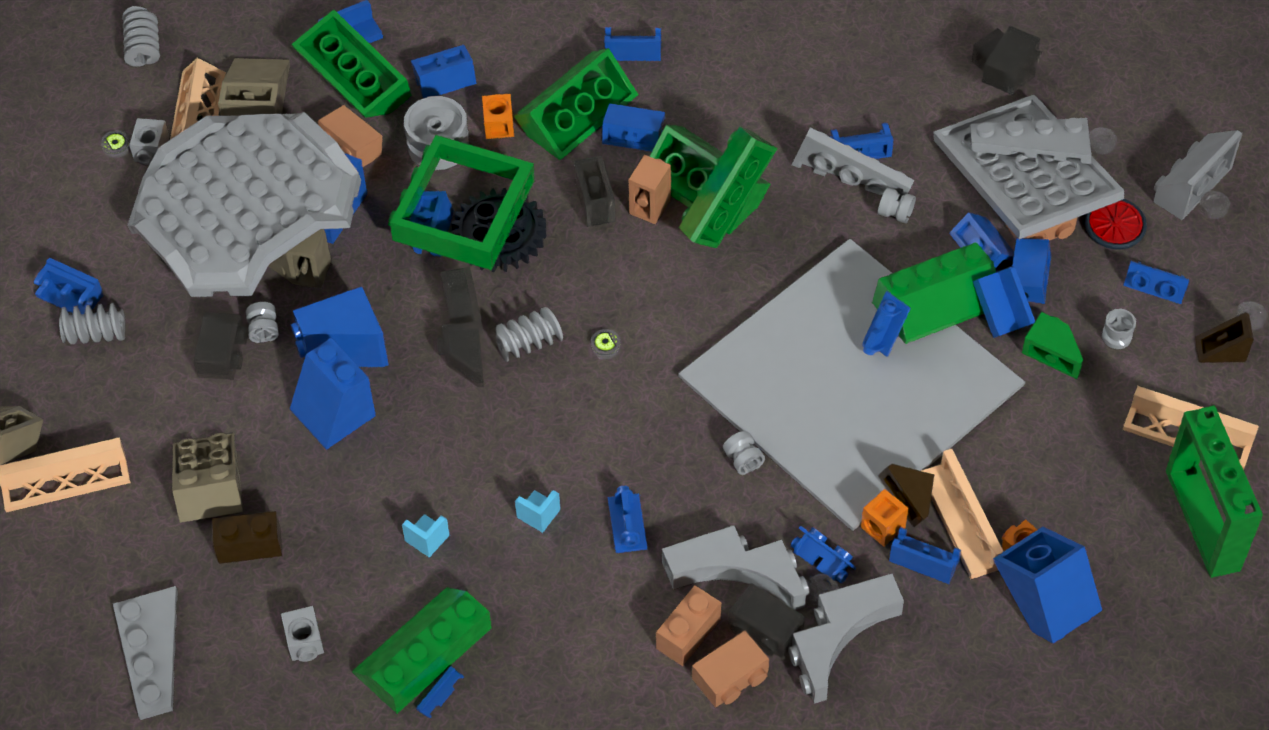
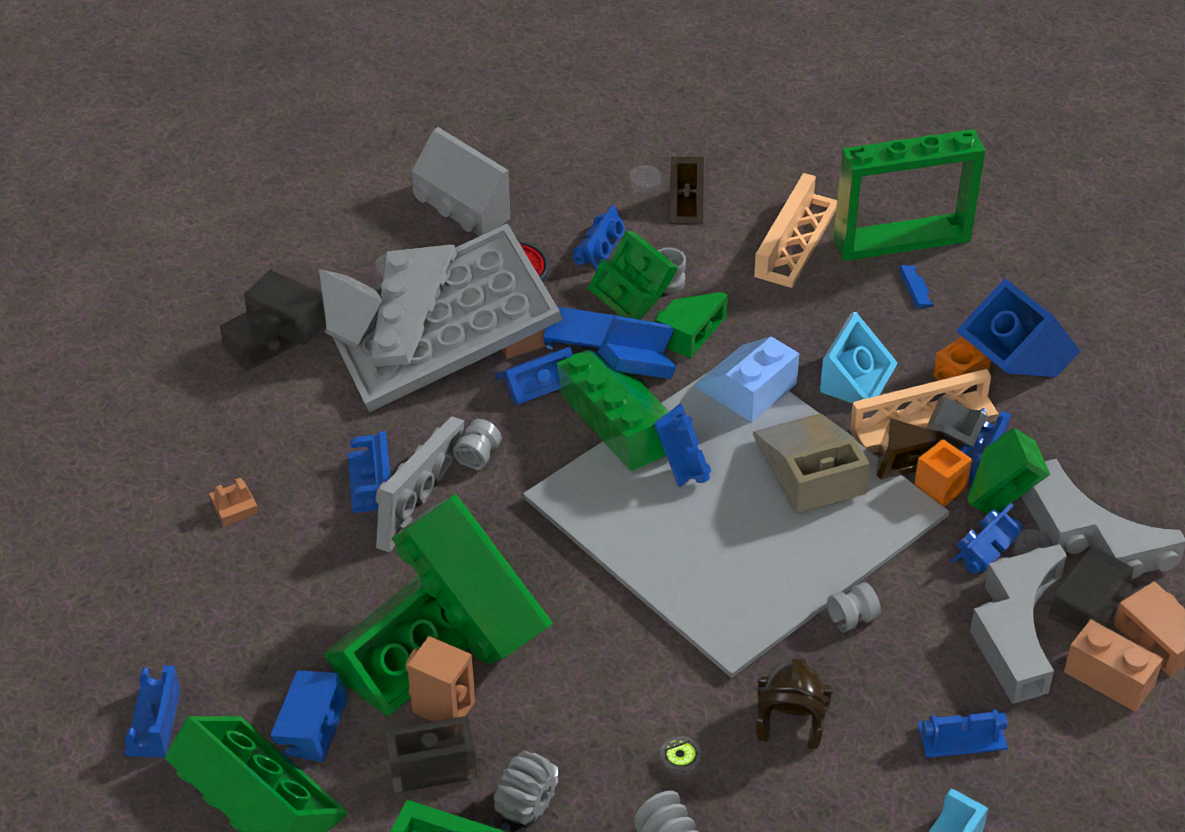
camera: 90 degrees left, 10 degrees down
none -> nougat tile [209,478,259,526]
none -> light grey slope [319,269,382,348]
none -> light grey gear [494,750,558,827]
none -> green slope [588,231,678,320]
none -> light blue slope [696,337,800,423]
none -> dark tan slope [753,413,870,513]
none -> dark brown helmet [756,657,834,749]
none -> medium azure slope [820,312,898,403]
none -> blue piece [899,265,934,309]
none -> dark grey panel [926,397,987,447]
none -> green slope [967,427,1050,514]

